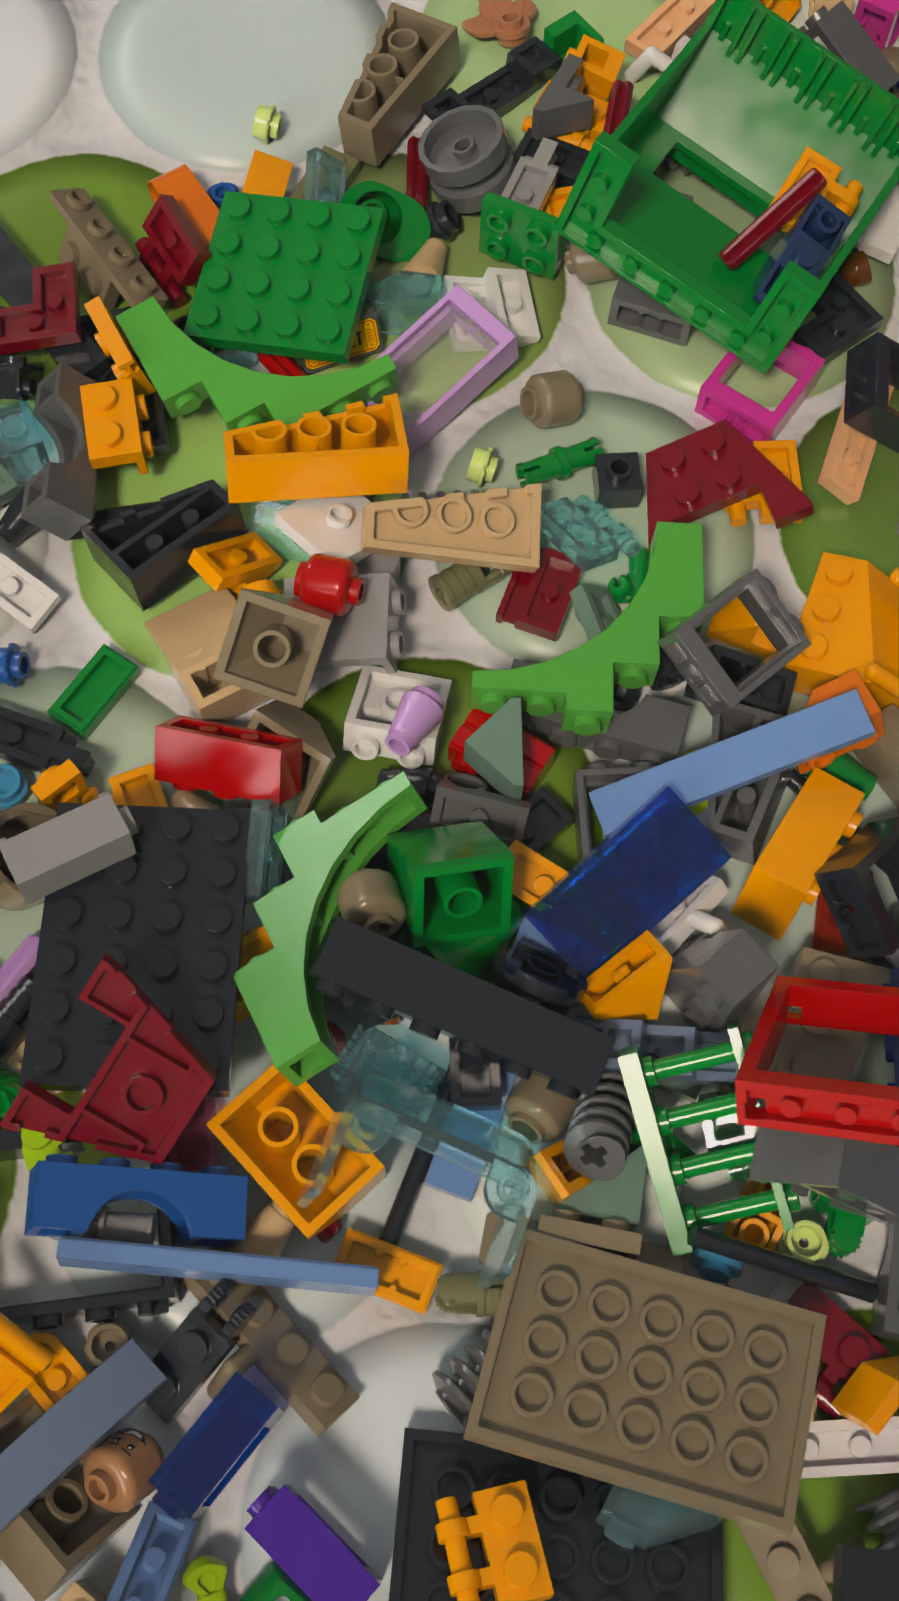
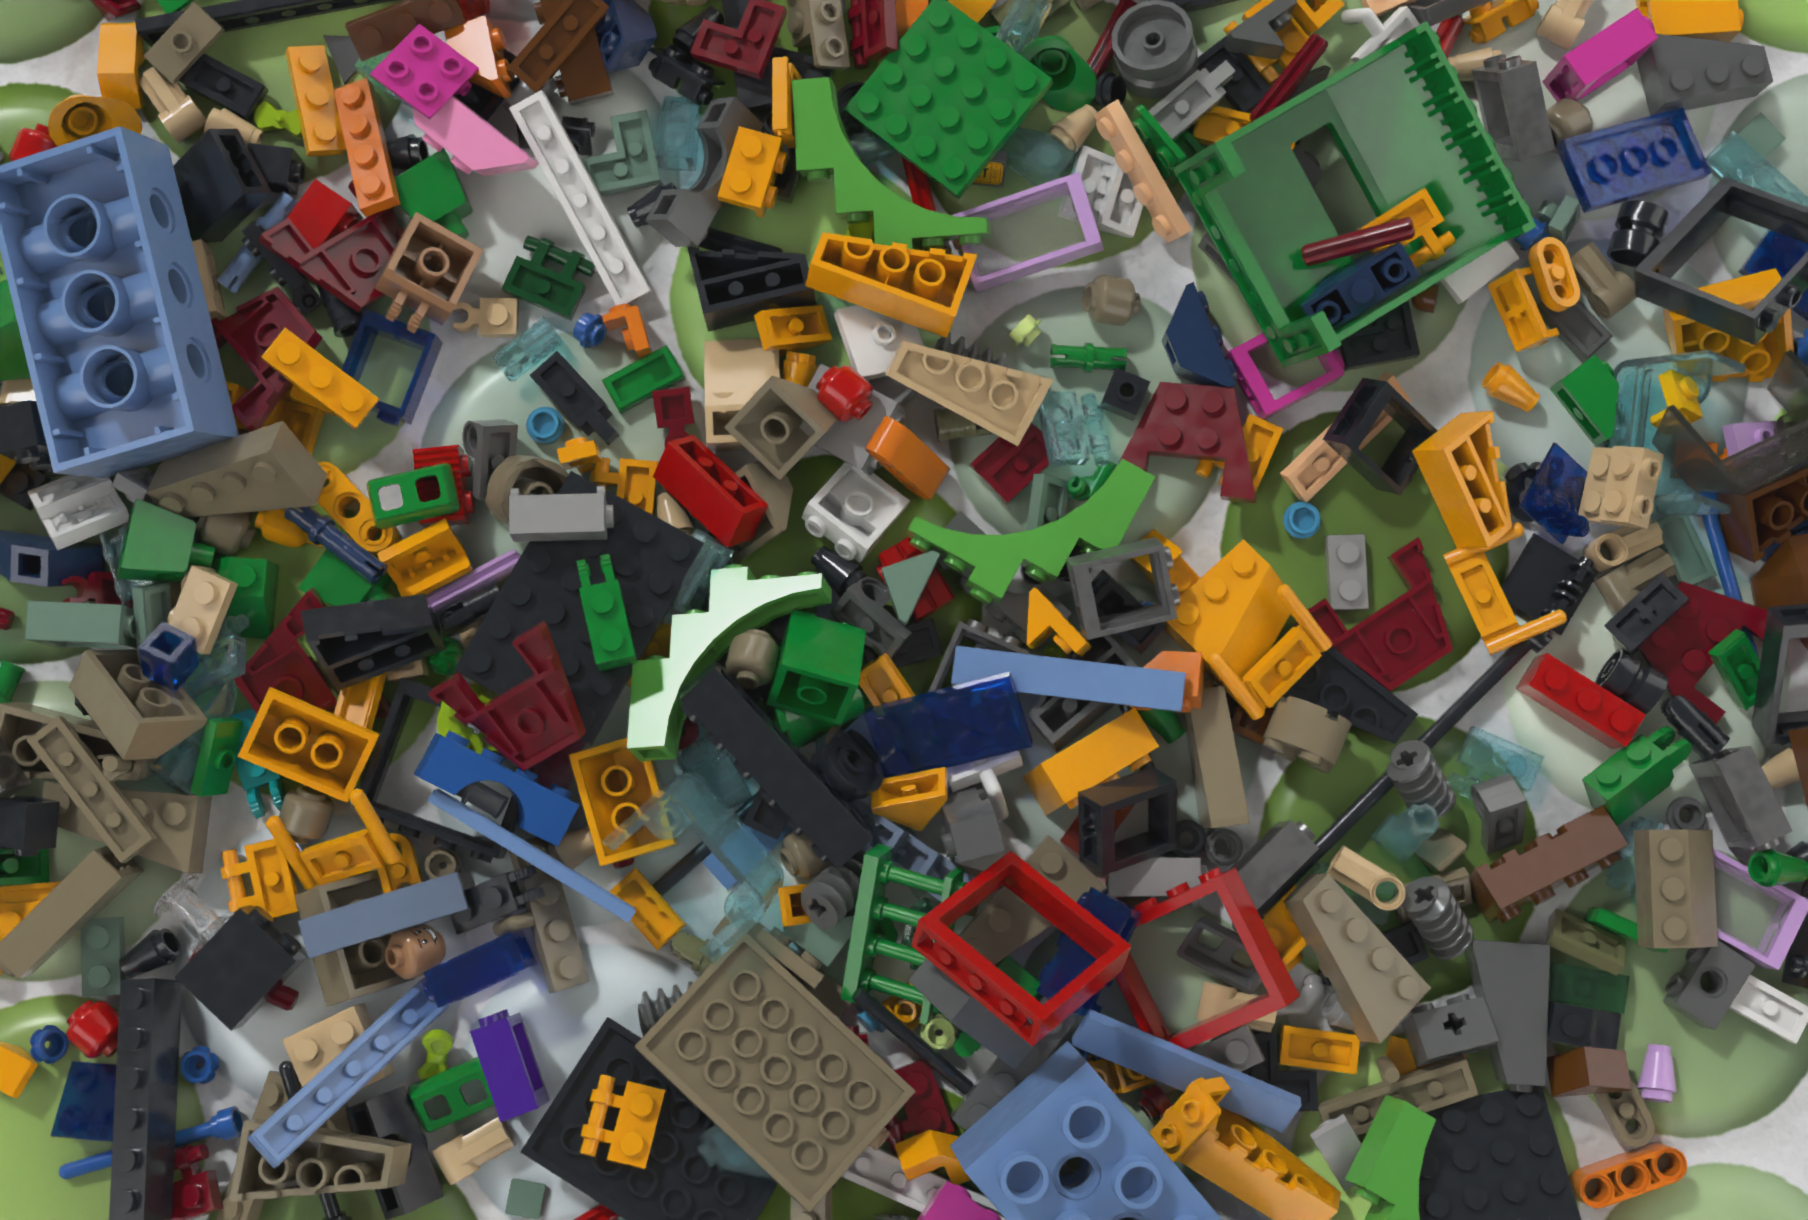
camera: 25 degrees right, 15 degrees up
lavender cone [385,686,444,756] -> none
none -> green hinge [576,554,638,671]
none -> orange bracket [602,304,652,359]
none -> dark red plate [652,386,695,447]
none -> orange beam [864,416,950,501]
none -> light orange slope [1027,587,1093,657]
none -> light nougat plate [1093,99,1192,243]
none -> dark blue slope [1161,282,1237,388]
none -> dark azure plate [1283,502,1321,539]

